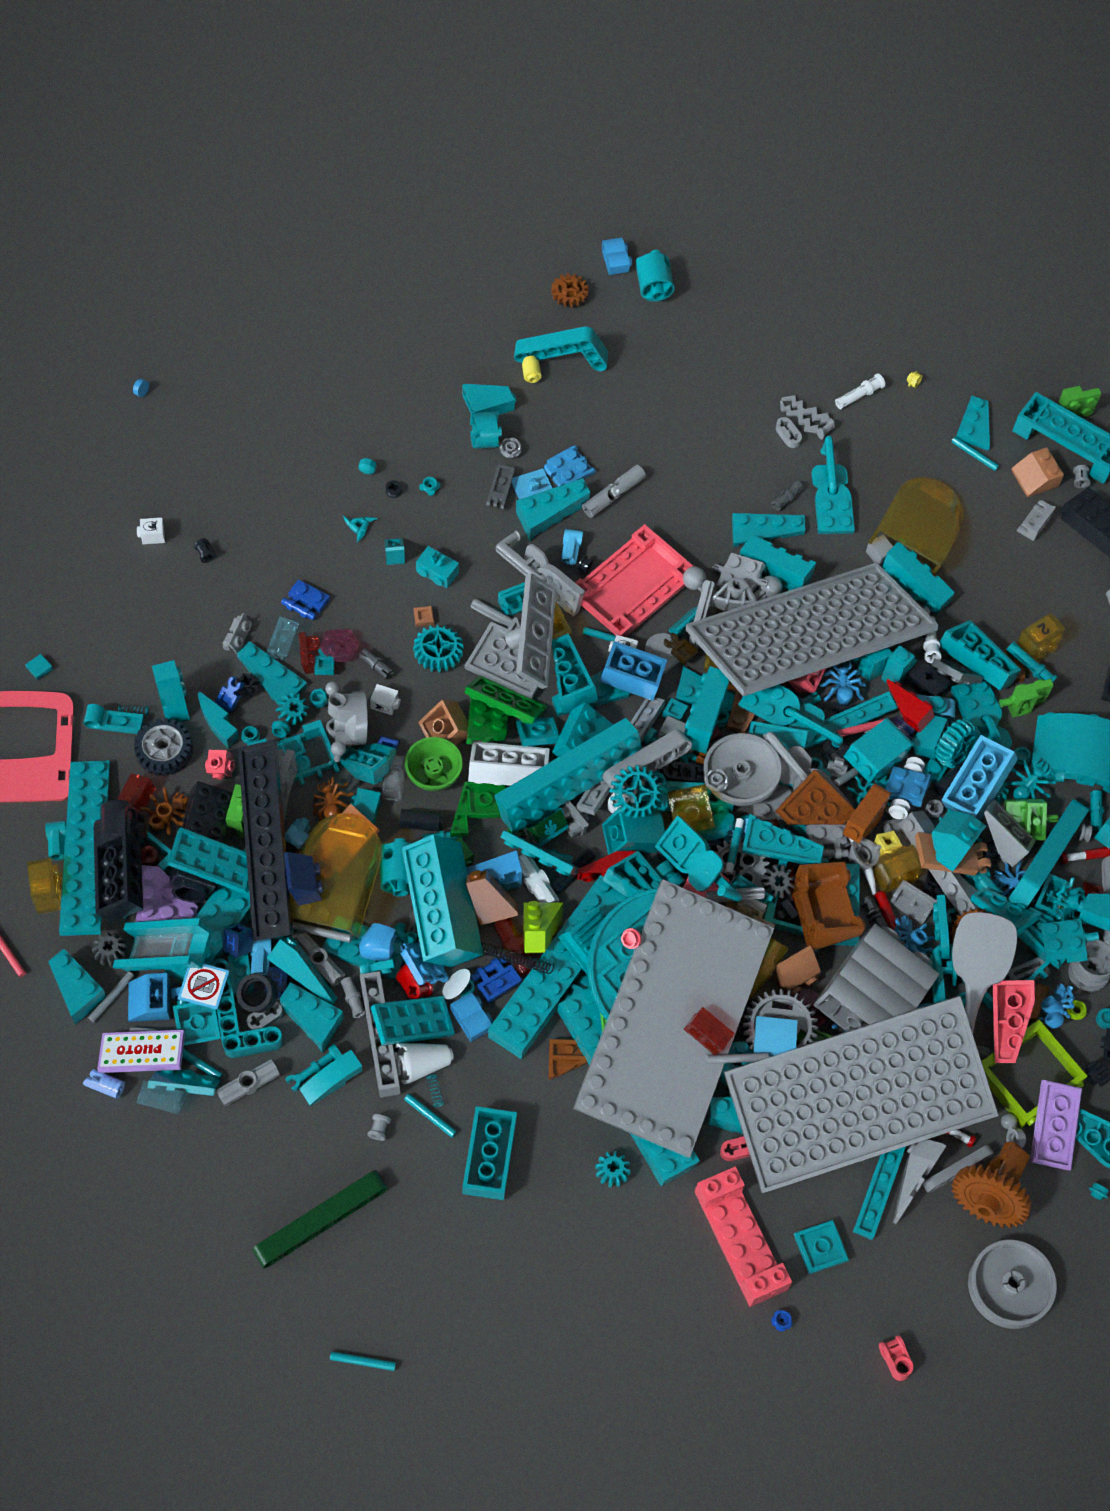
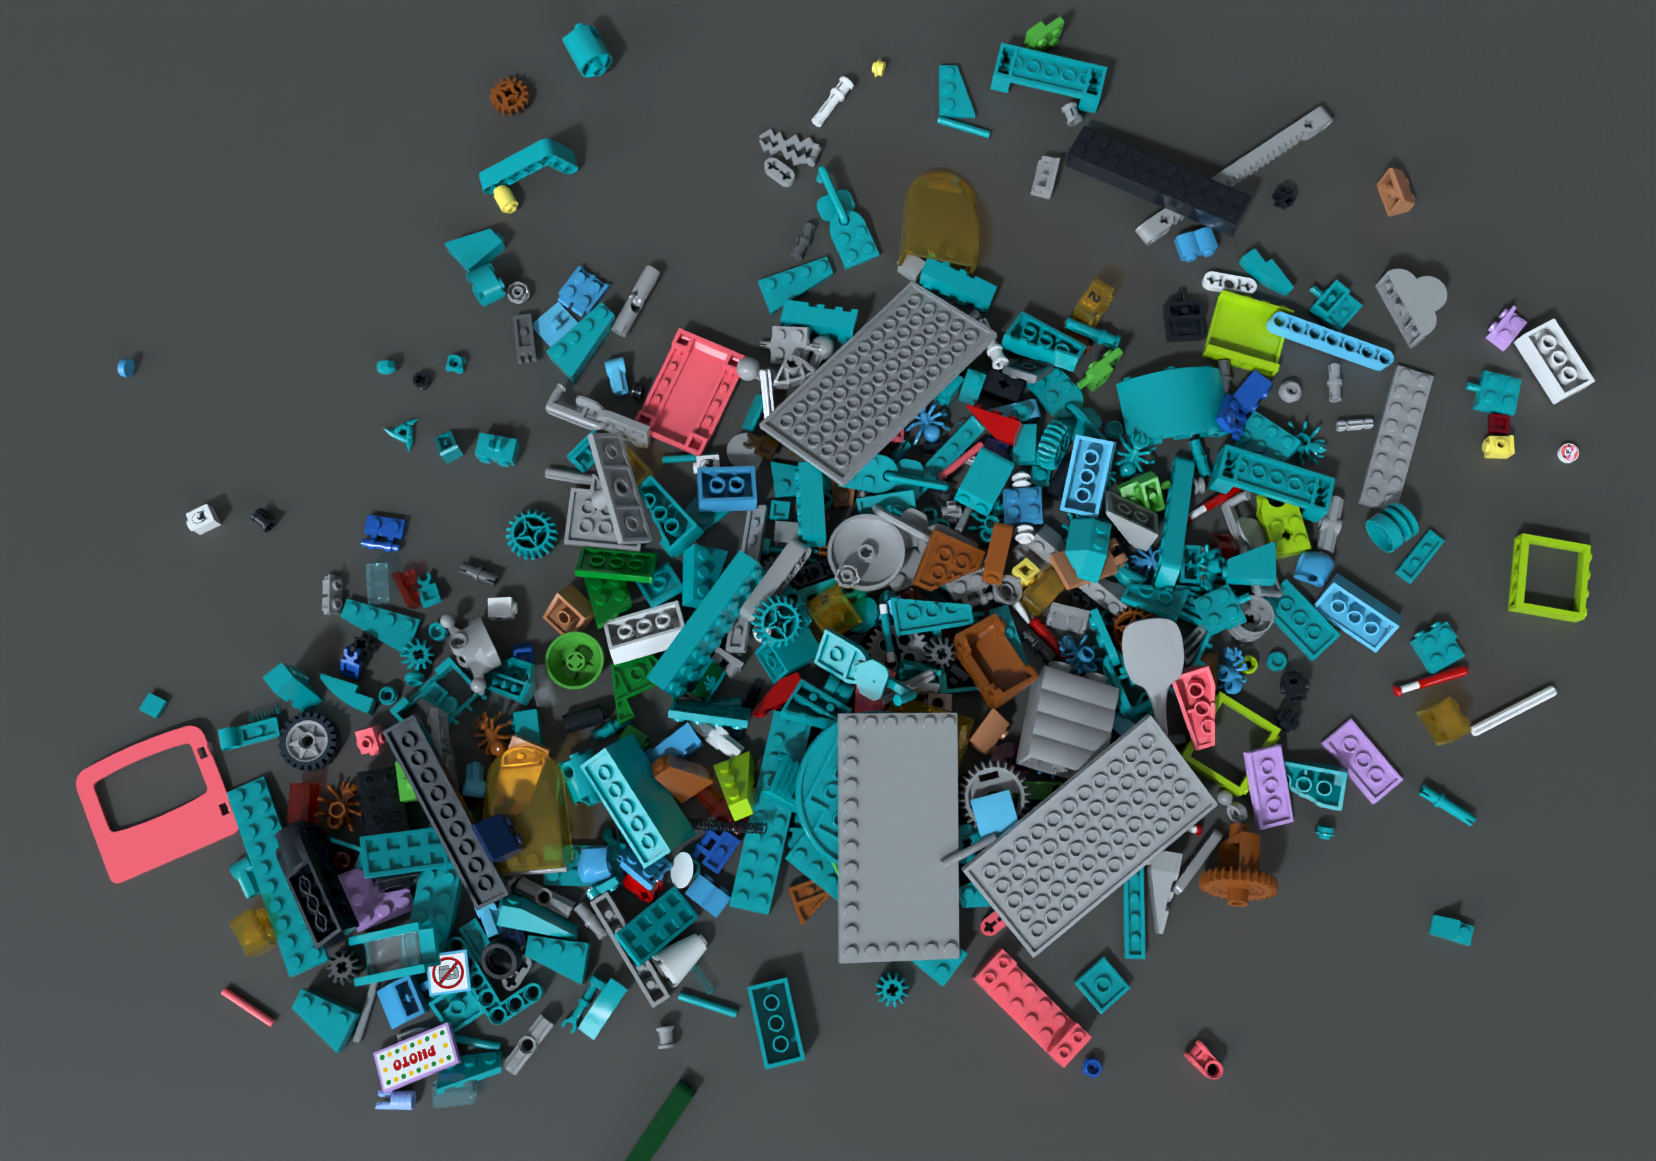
camera: 20 degrees left, 15 degrees up
dark blue brick [223,923,252,957] -> none
clear pink plate [321,629,359,662] -> none
nougat tile [413,606,434,627] -> none
dark azure brick [601,237,632,275] -> none
coral plate [621,928,642,949] -> none
clear red hinge [683,1007,735,1055] -> none
light grey bush [925,799,943,818] -> none
light grey piece [968,1240,1057,1329] -> none
nougat slope [1011,447,1064,498] -> none

